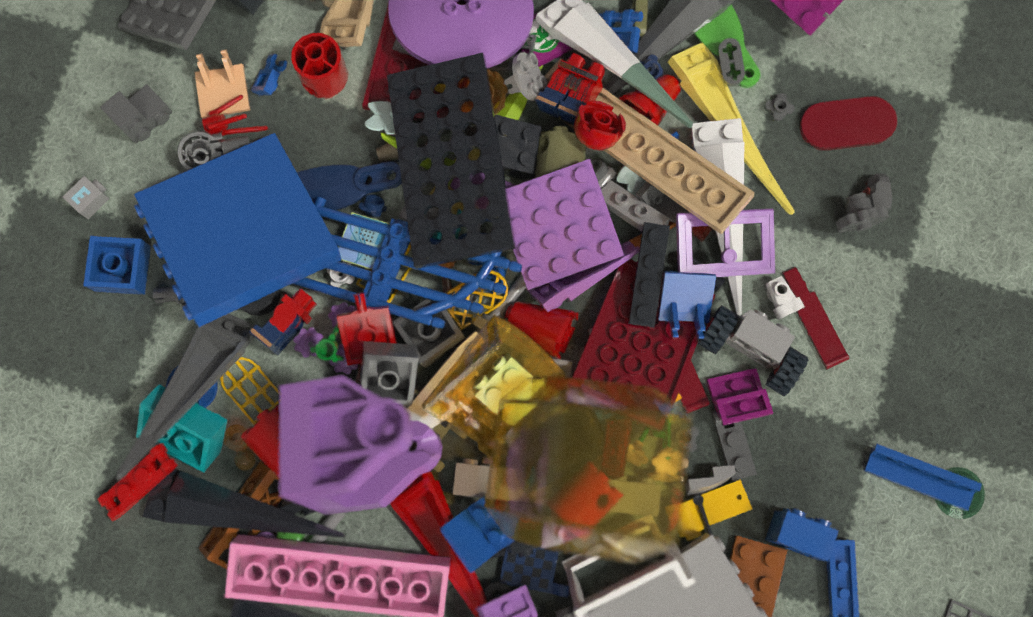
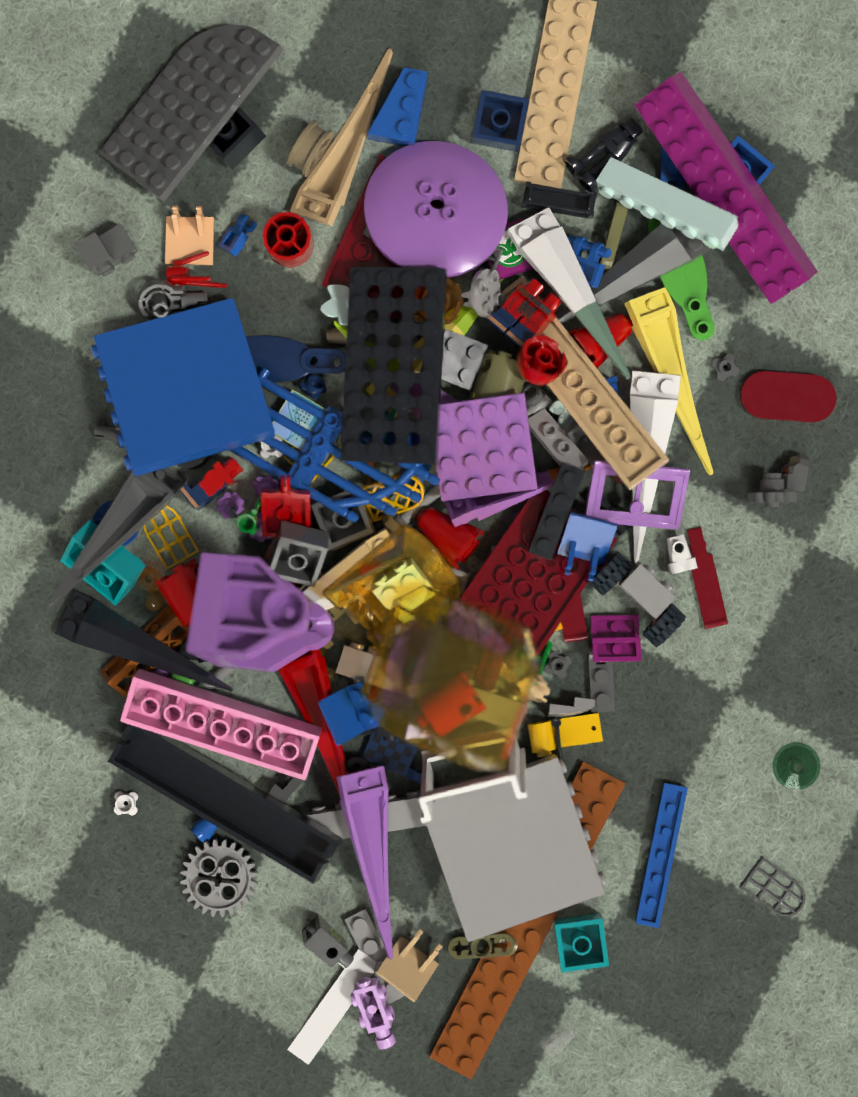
camera: 15 degrees right, 10 degrees up
light grey brick [63,176,110,219] -> none
blue brick [83,236,151,295] -> none
red plate [97,443,178,521] -> none
dark blue plate [640,54,663,79] -> none
dark grey beam [719,38,745,86] -> none
blue brick [765,508,838,562] -> none
blue fence [864,444,982,511] -> none

